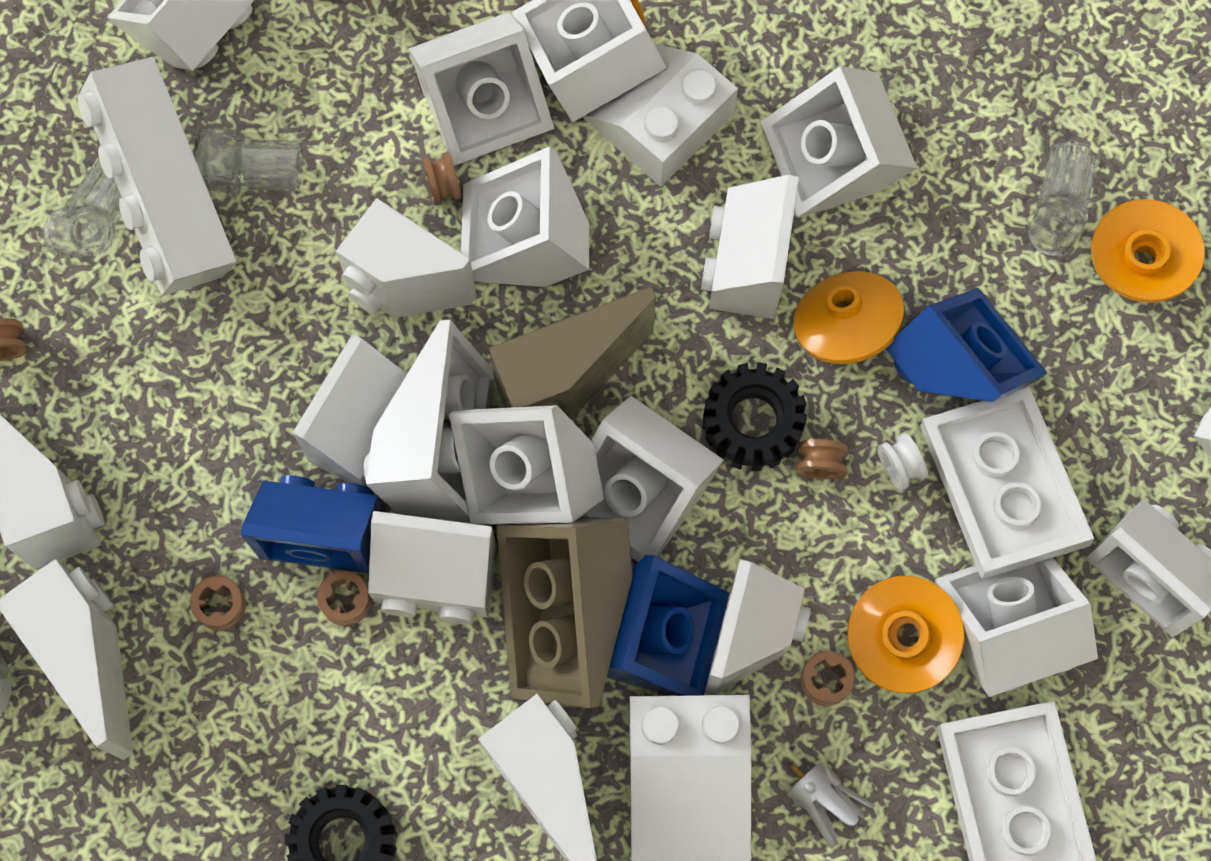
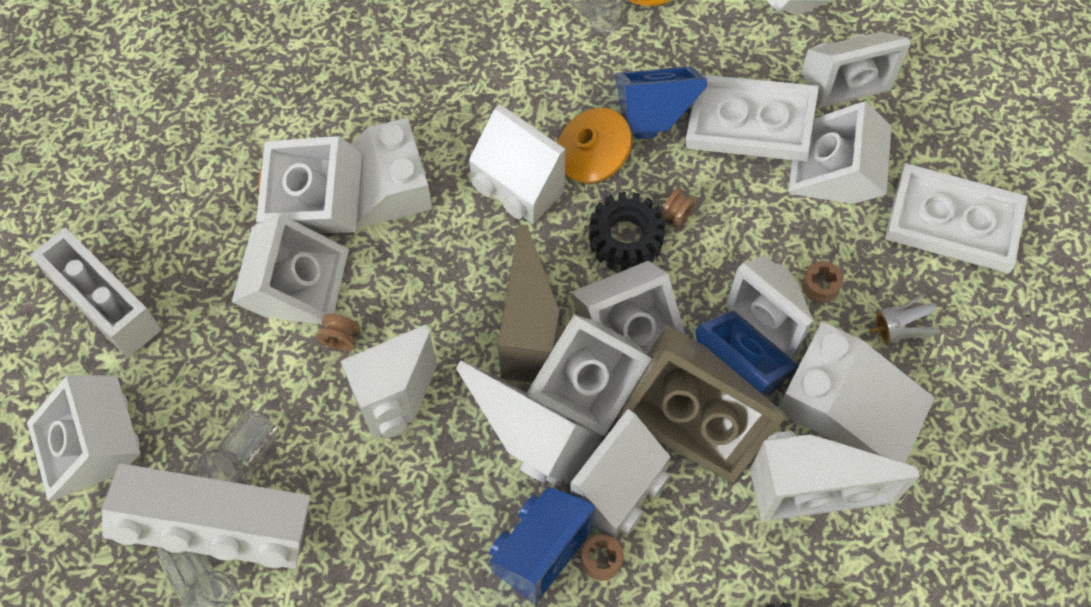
camera: 60 degrees left, 10 degrees down
white slope [293,334,407,487] -> none
white slope [461,146,589,287] -> none
white slope [761,66,917,217] -> none
light orange dish [847,576,965,693] -> none
white bush [878,433,928,491] -> none

